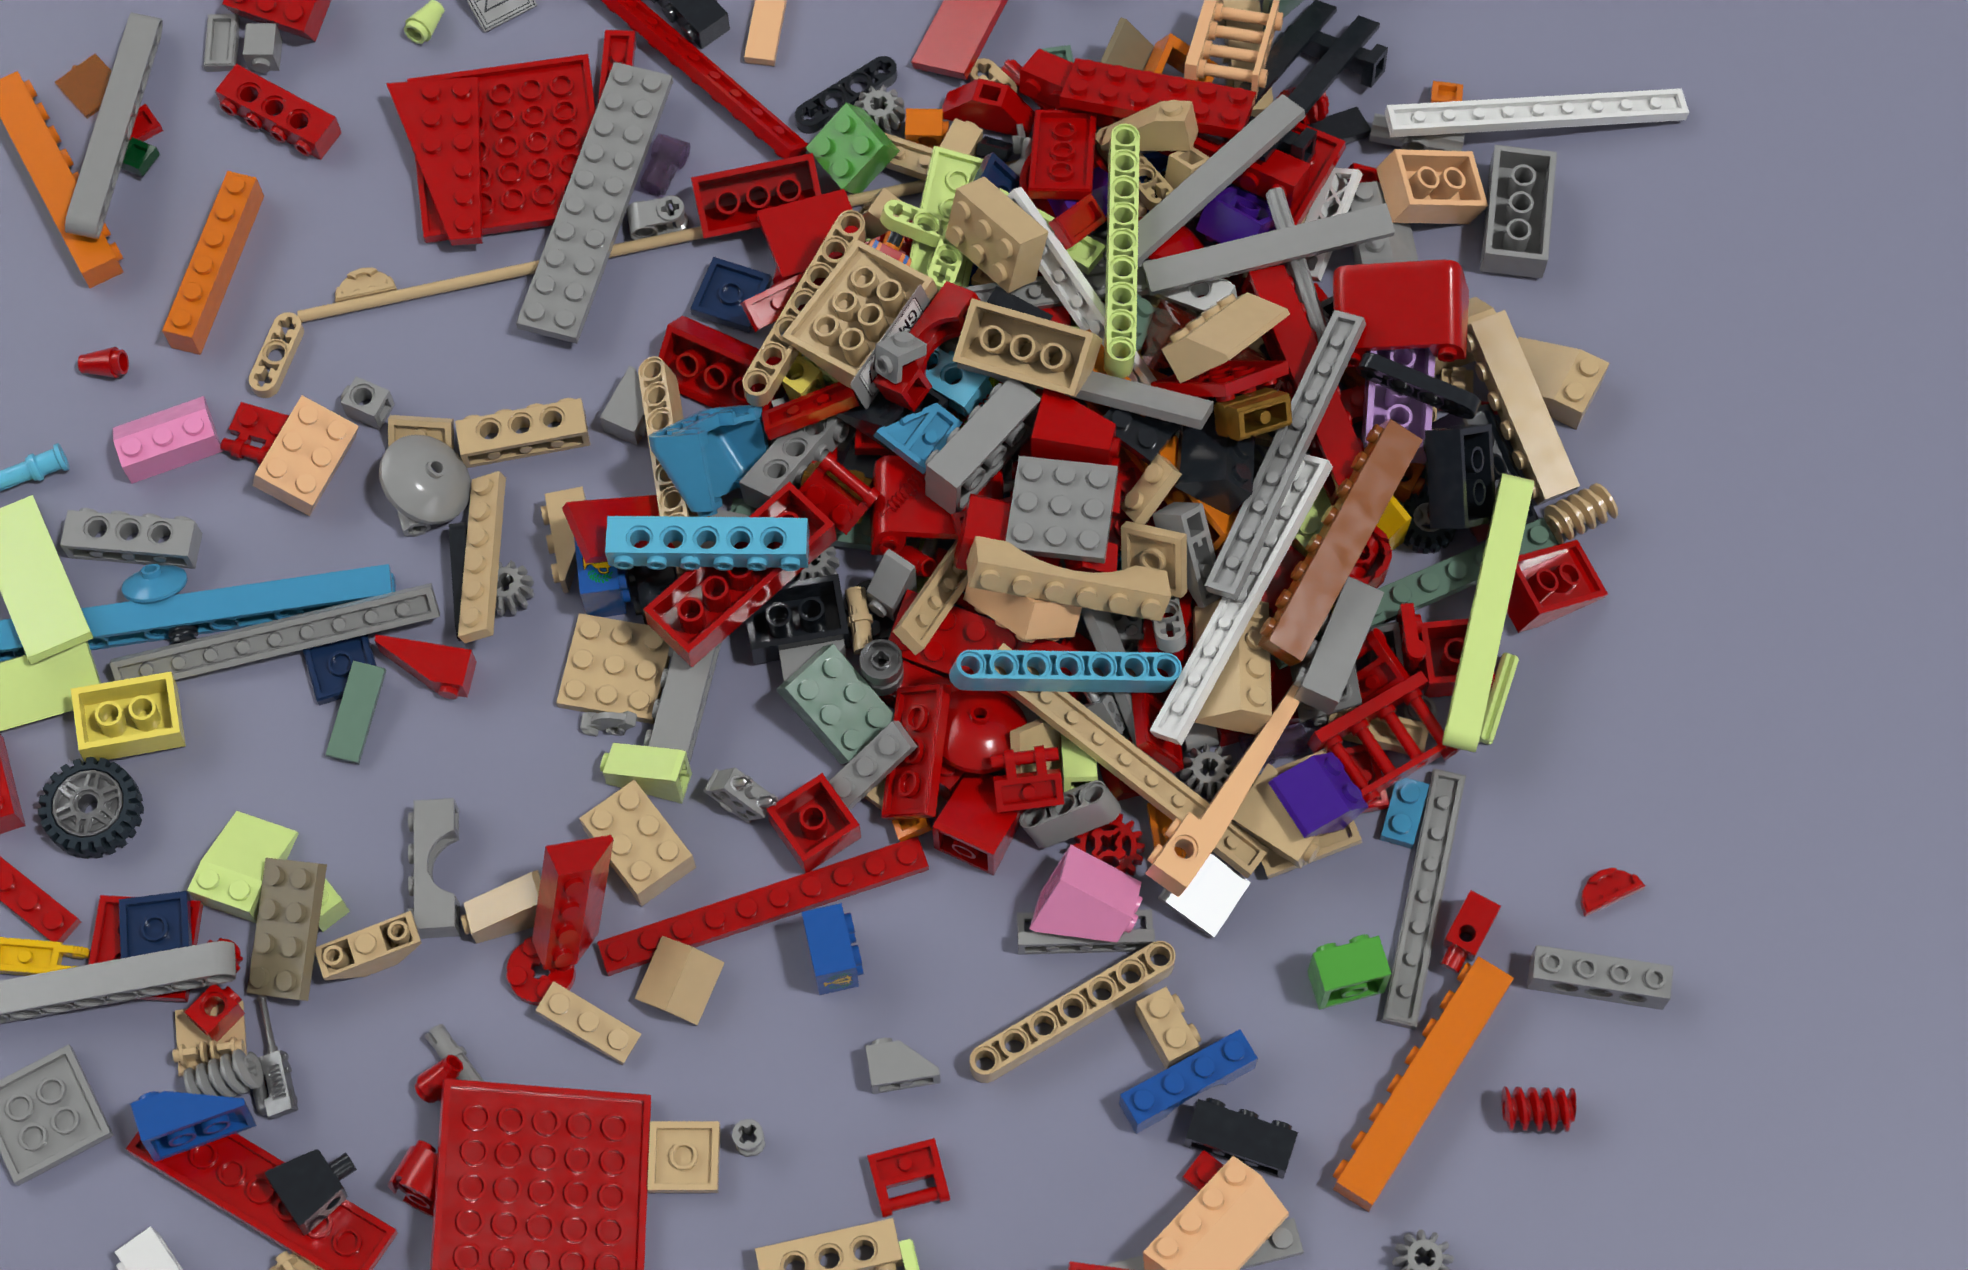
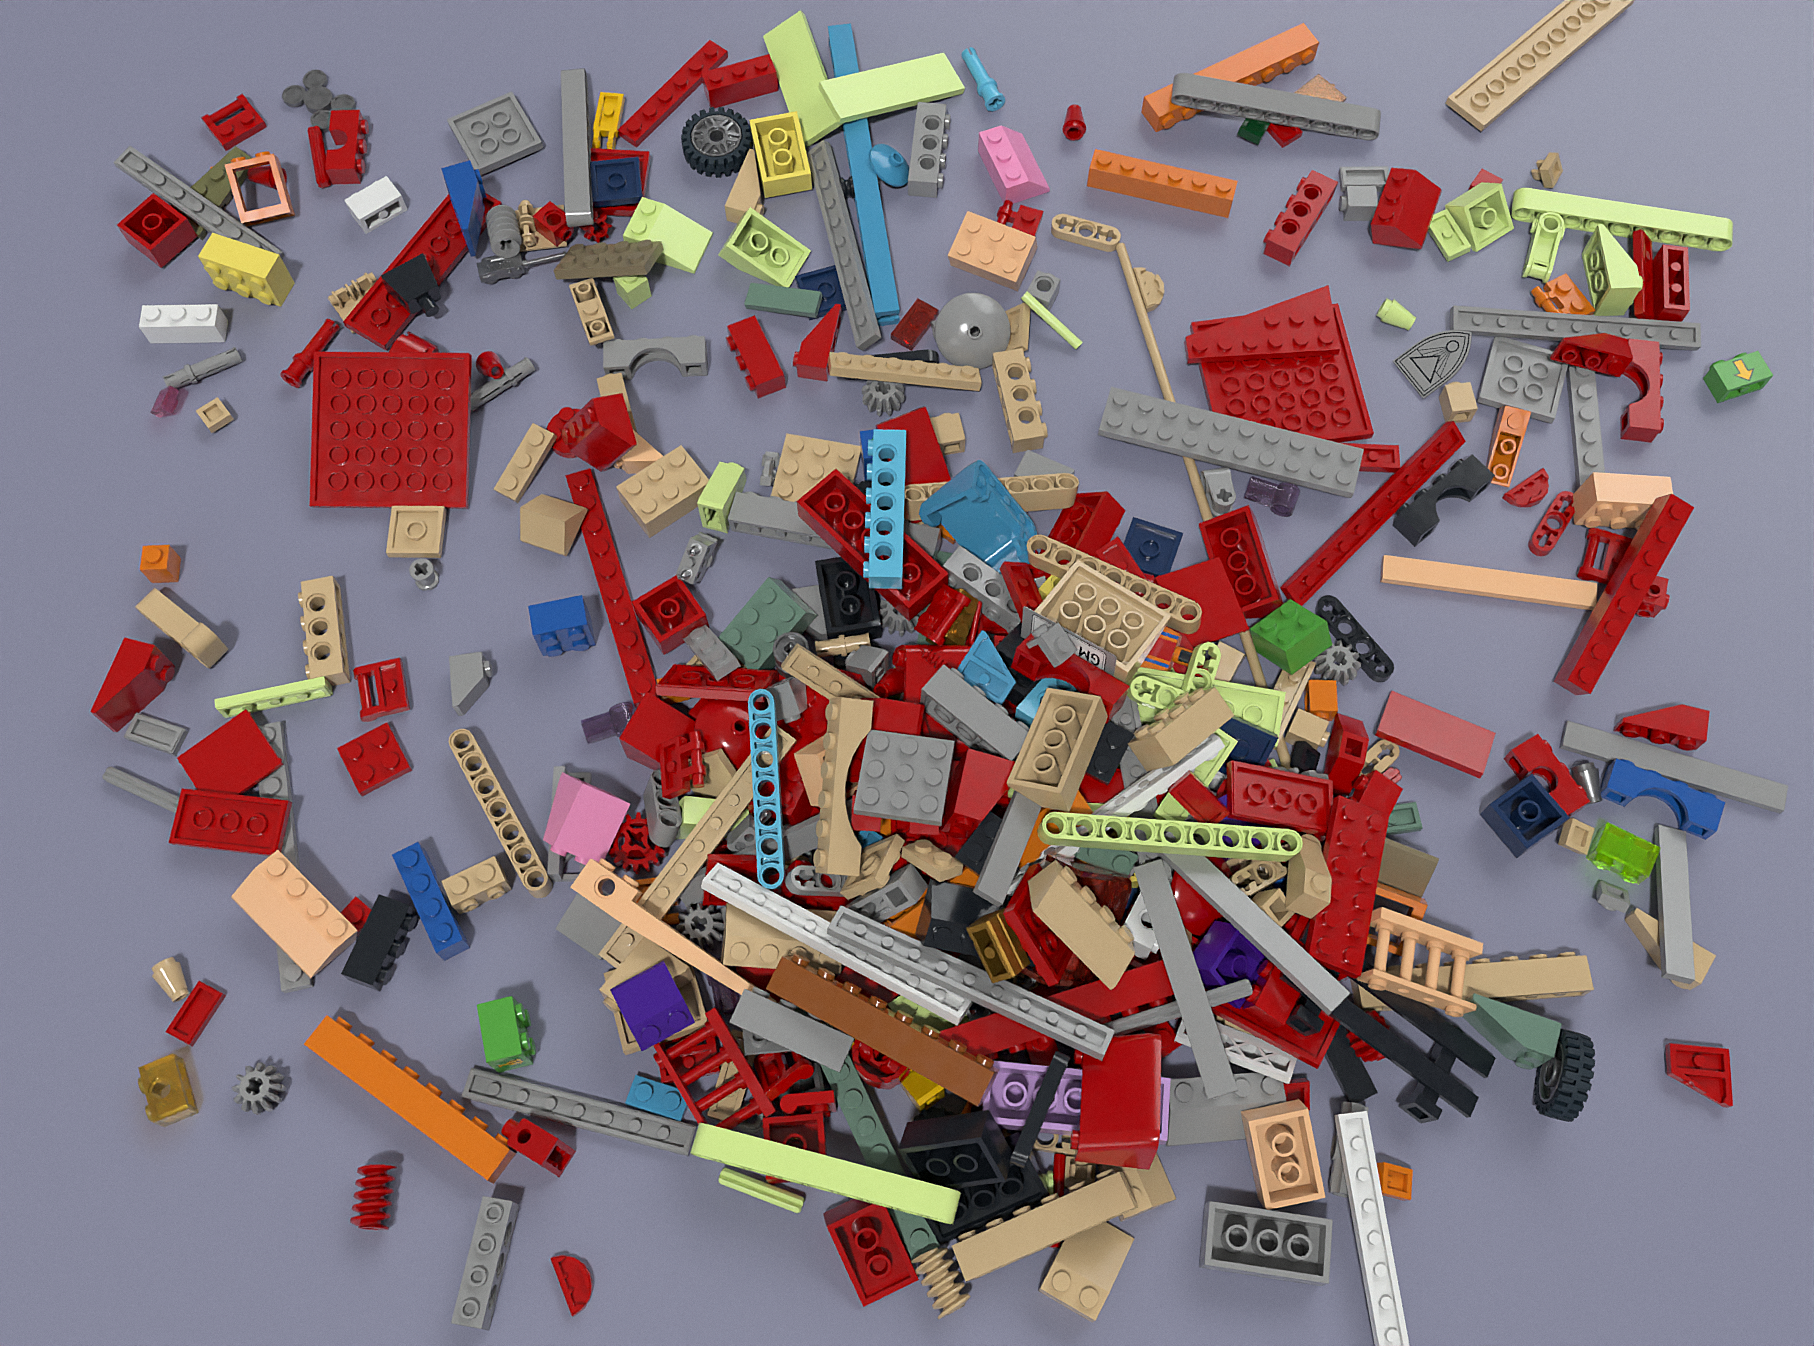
camera: 90 degrees right, 0 degrees up
none -> red plate [337,722,412,796]
none -> clear purple piece [581,702,635,744]
none -> yellowish green slope [718,207,811,287]
none -> tan slope [725,149,764,223]
none -> red brick [725,315,786,399]
none -> light grey slope [765,676,807,723]
none -> clear red plate [891,298,939,351]
none -> yellowish green bar [1021,291,1083,349]

